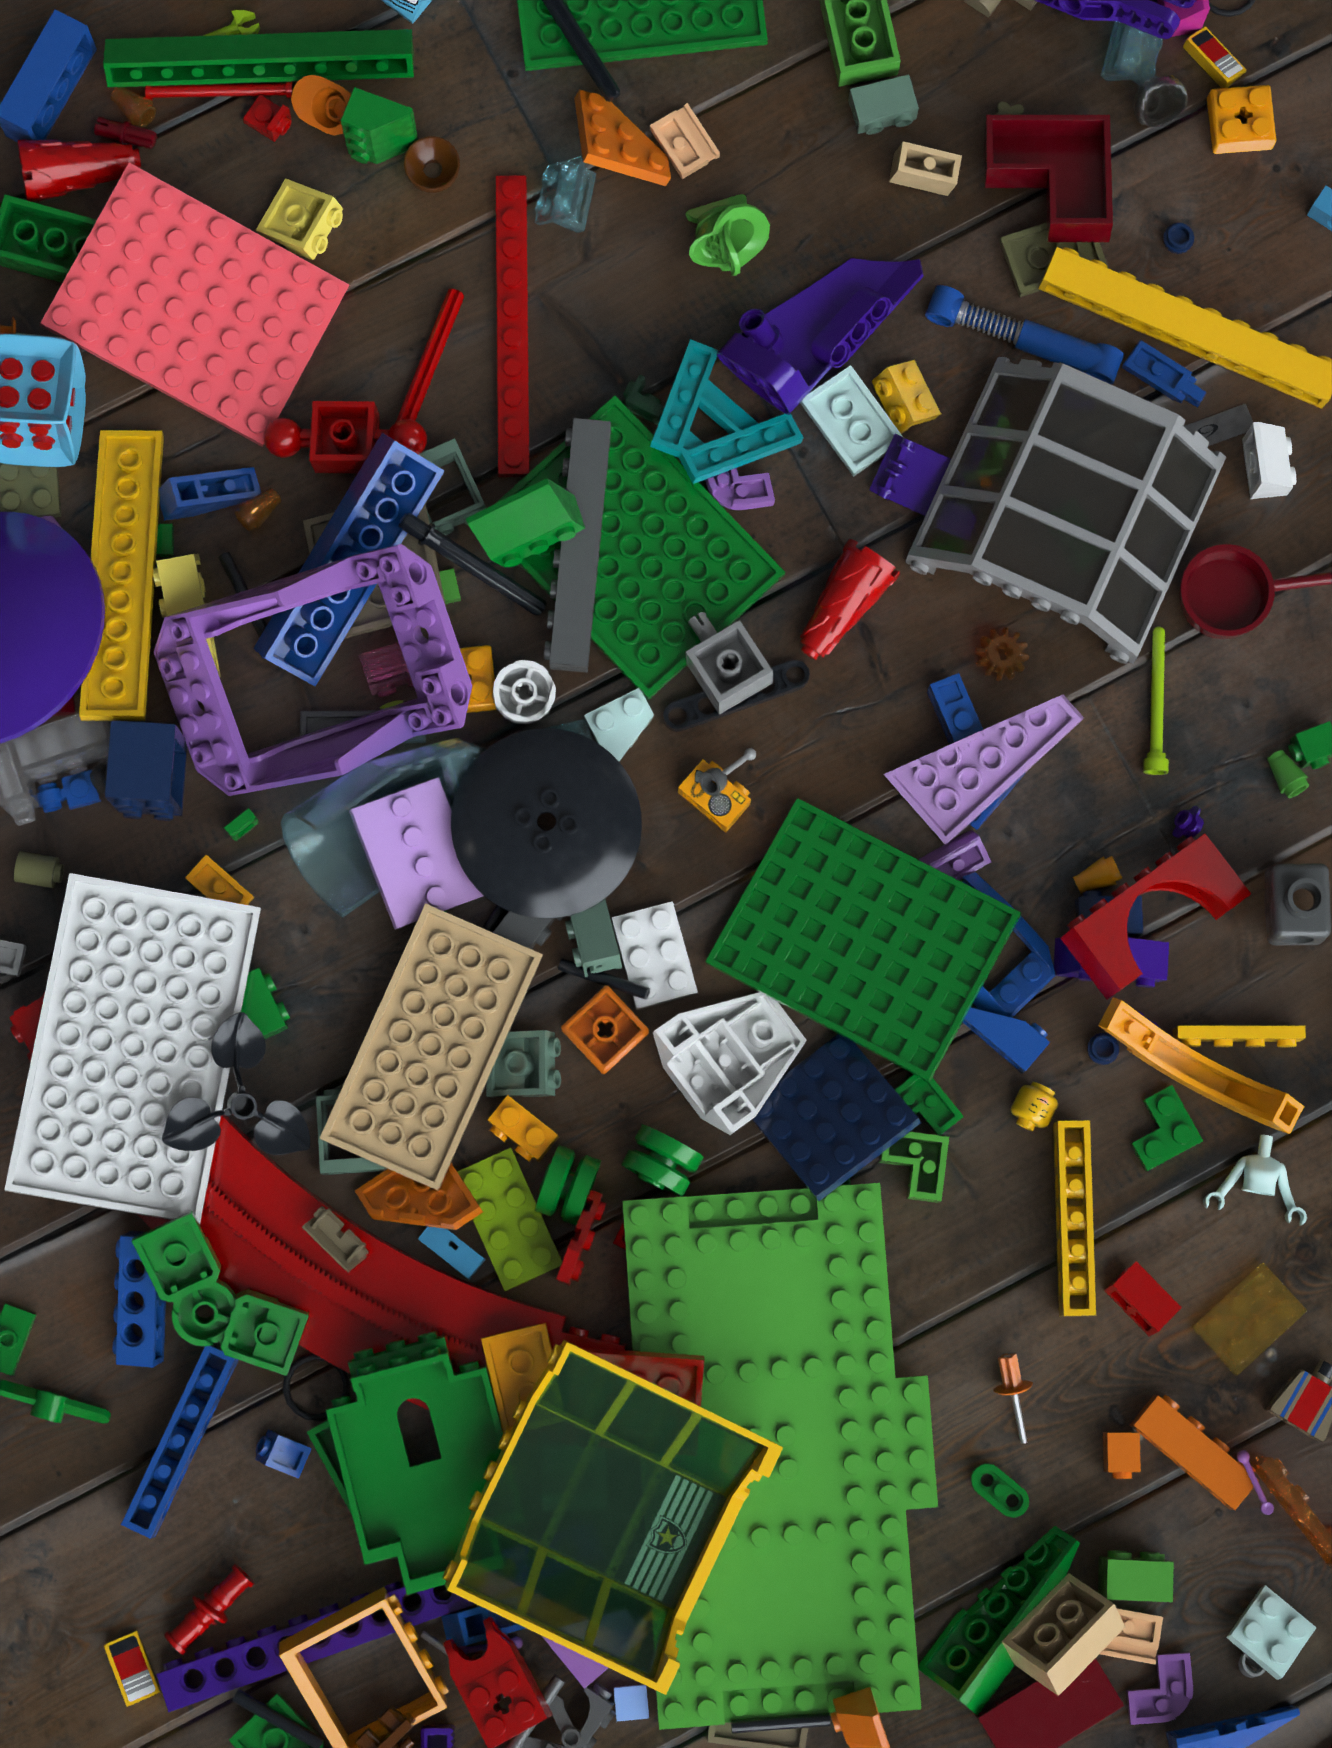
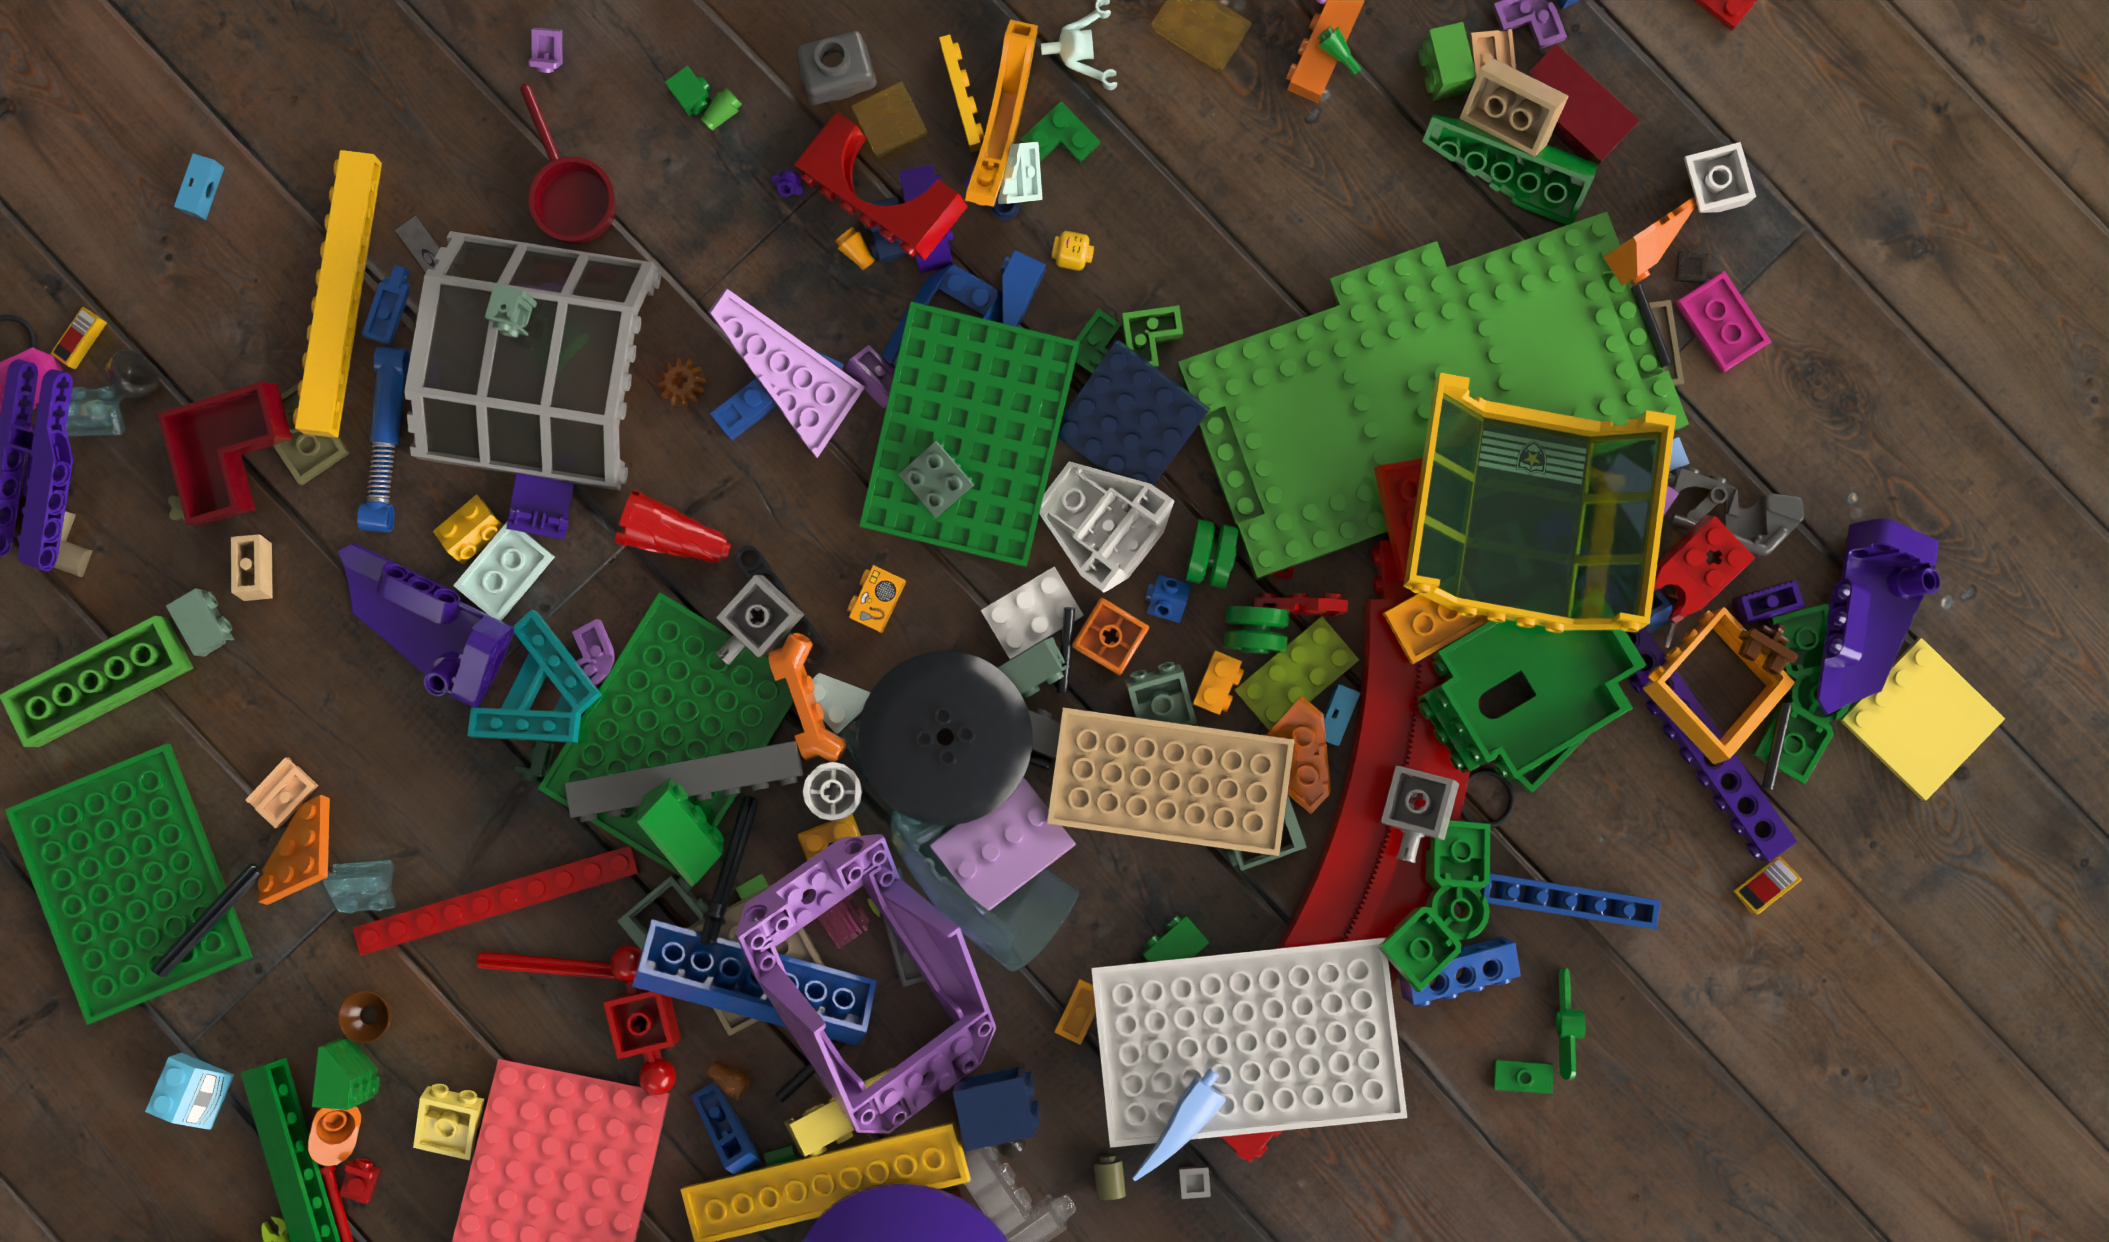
camera: 100 degrees left, 5 degrees up
blue plate [36,770,101,813] -> none
black plant [162,1012,310,1155] -> none
red piece [164,1564,255,1655] -> none
green tile [224,808,259,841] -> none
blue bracket [256,1430,312,1479] -> none
dark tan hinge [302,1206,369,1272] -> none
bright green helmet [686,194,770,276] -> none
dark grey hinge [699,748,756,796] -> none
green plate [970,1463,1029,1518] -> none
orange piece [993,1353,1033,1444] -> none
yellow brick [1053,1120,1096,1316] -> none
orange brick [1103,1432,1141,1479] -> none
red hinge [1104,1261,1182,1337] -> none
lime piece [1143,626,1169,775] -> none
dark blue plate [1163,223,1194,254] -> none
light orange brick [1207,85,1276,154] -> none
white slope [1242,422,1296,499] -> none
none -> sand green hinge [485,283,537,338]
none -> orange plate [768,633,847,762]
none -> clear yellow plate [851,81,928,159]
none -> sand green hinge [899,441,974,518]
none -> light aqua wing [998,142,1042,204]
none -> light blue piece [1132,1068,1226,1181]
none -> blue brick [1145,574,1191,623]
none -> green cone [1317,26,1362,76]
none -> light grey brick [1381,765,1459,863]

